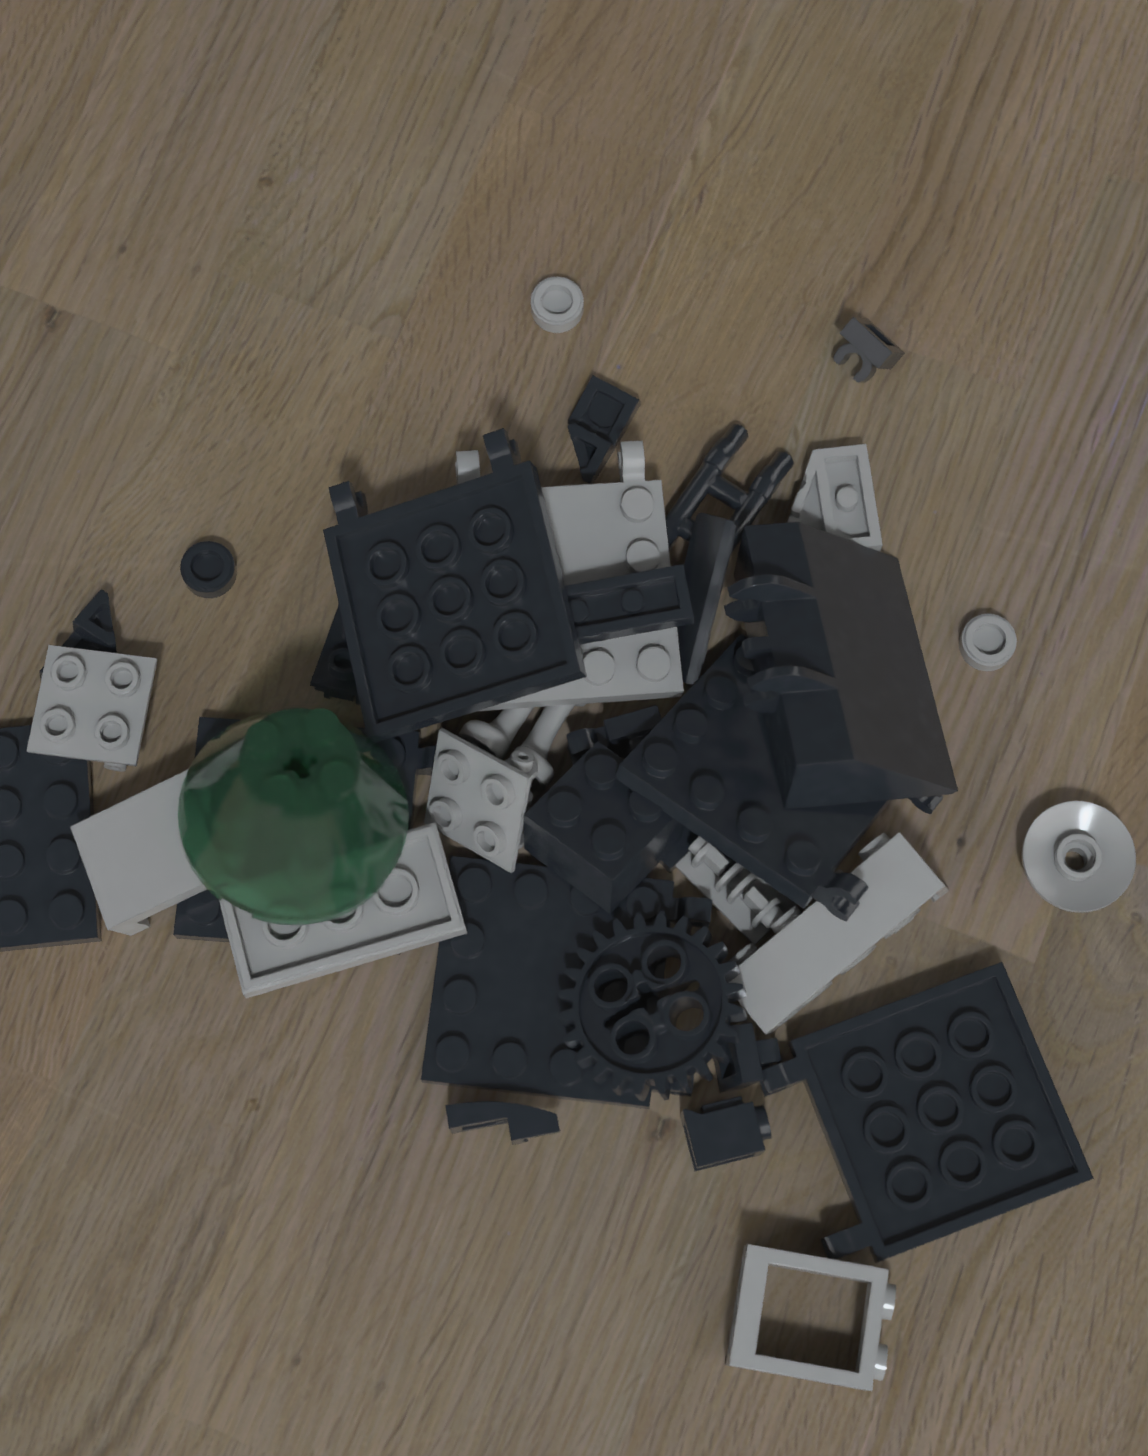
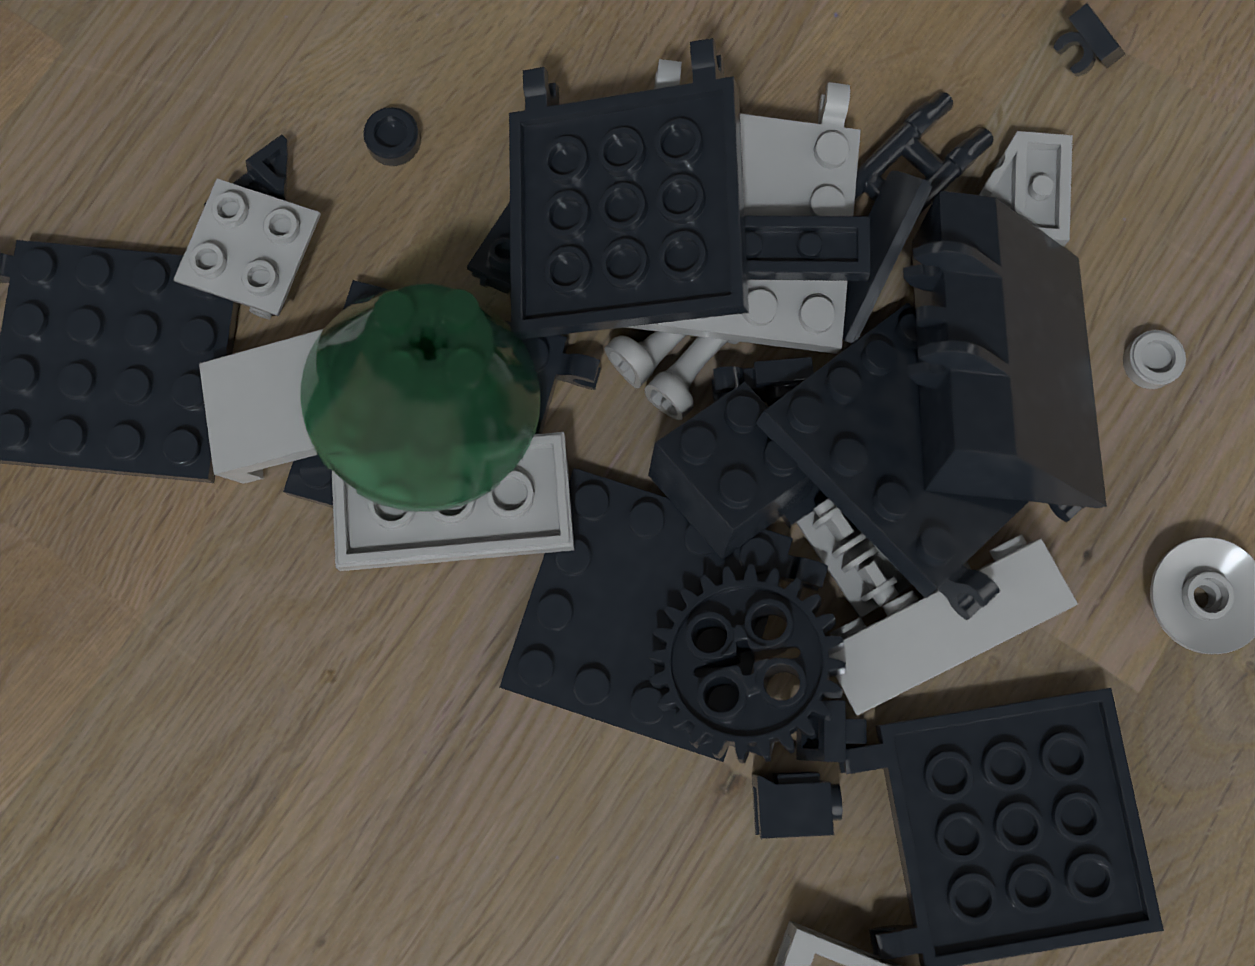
camera: 10 degrees right, 5 degrees up
light grey hinge [424,728,538,873] -> none
black slope [445,1101,560,1145] -> none
black slope [567,375,641,484] -> none

